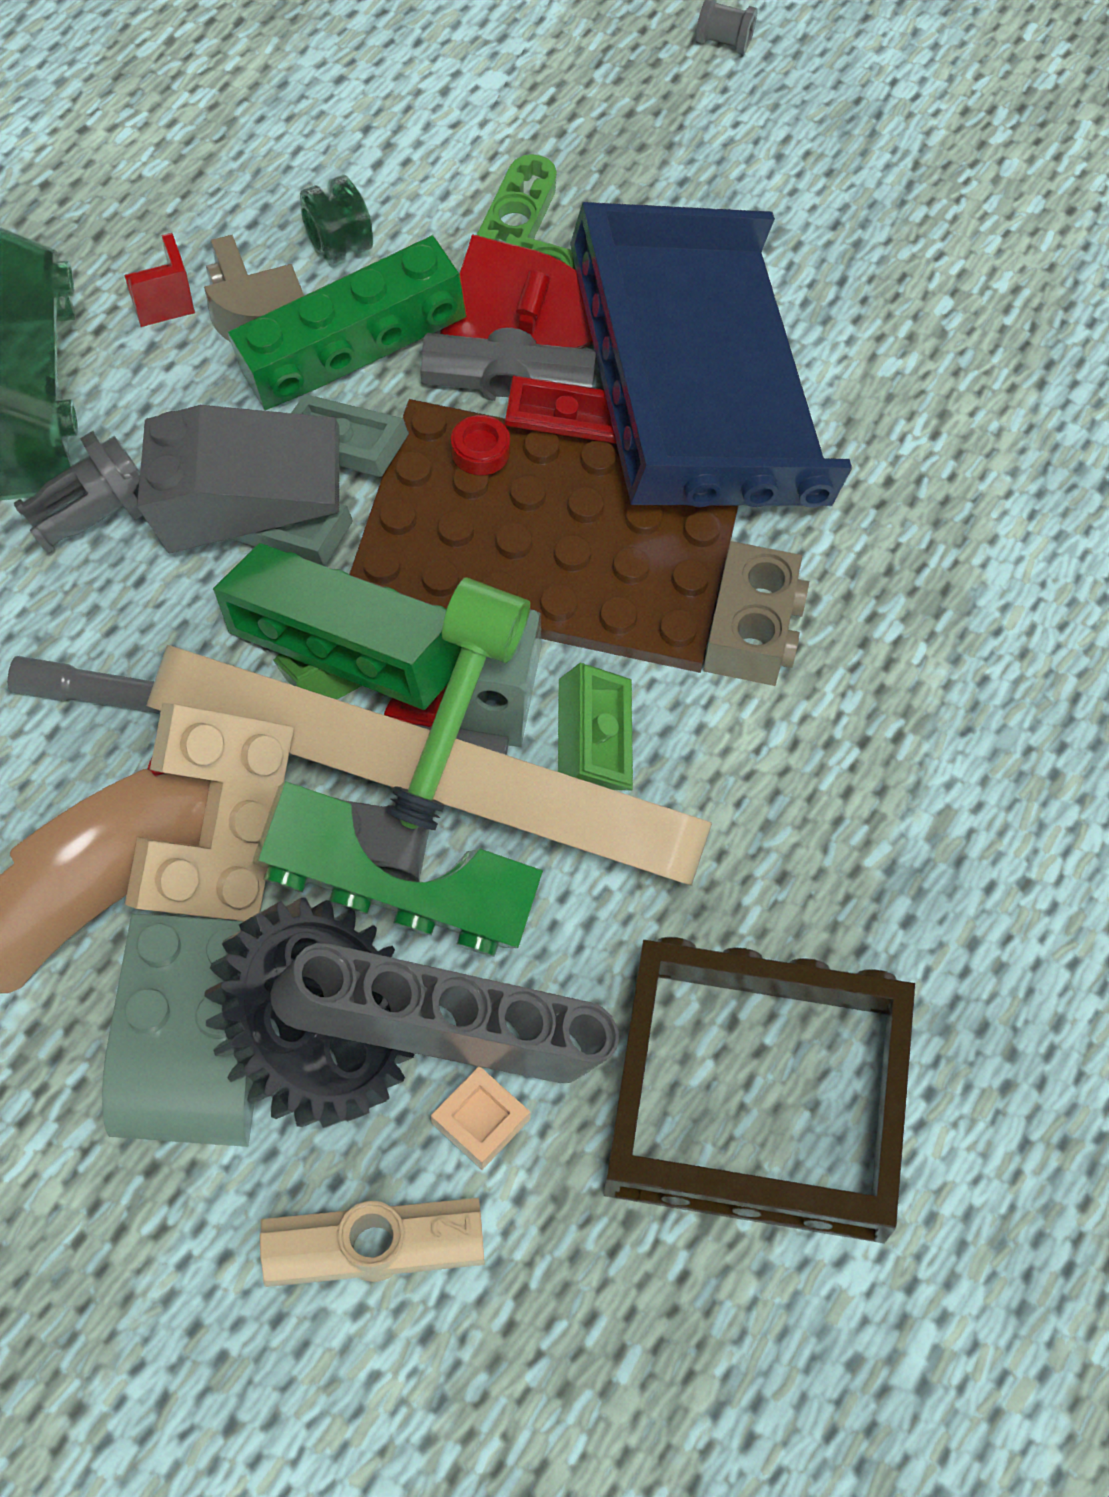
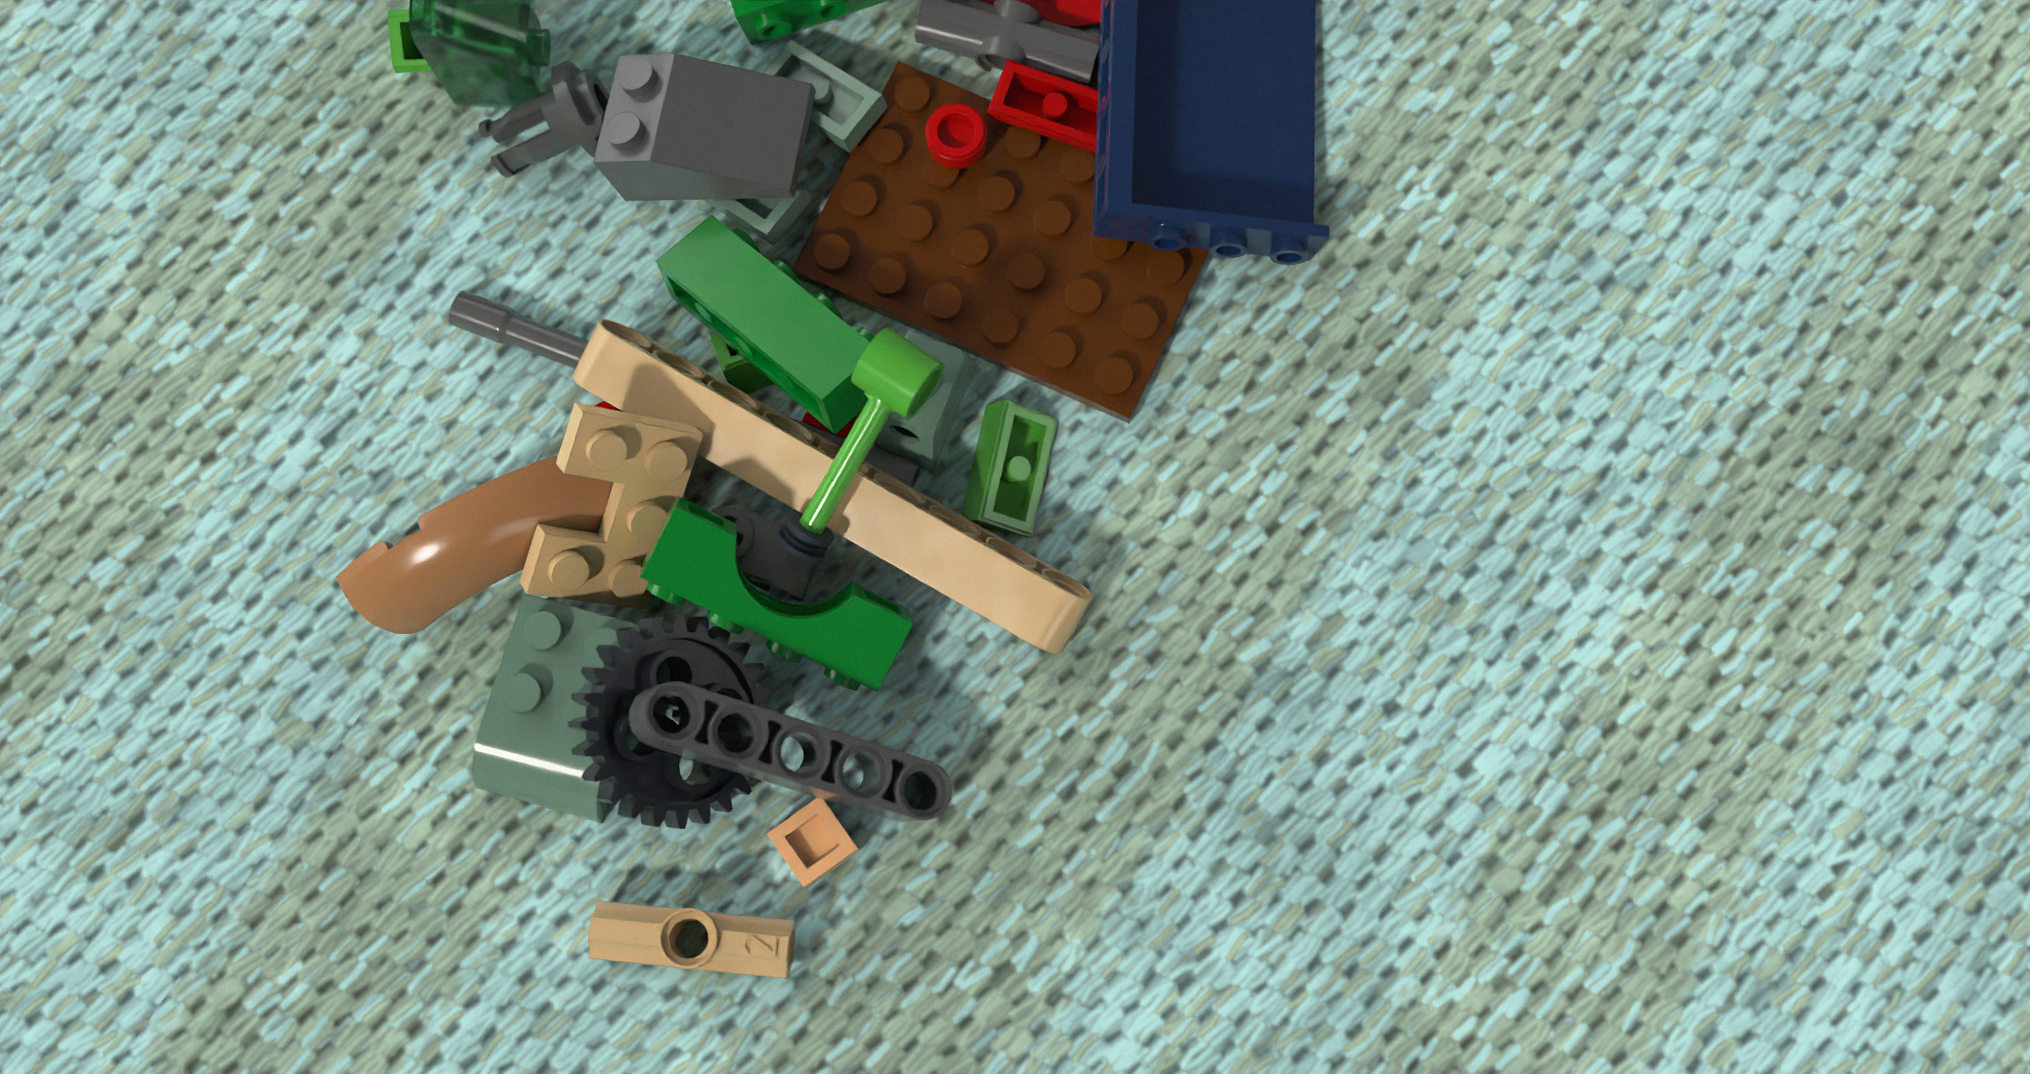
camera: 20 degrees right, 15 degrees up
dark brown window [604,937,916,1244] -> none
dark tan brick [703,541,810,686] -> none

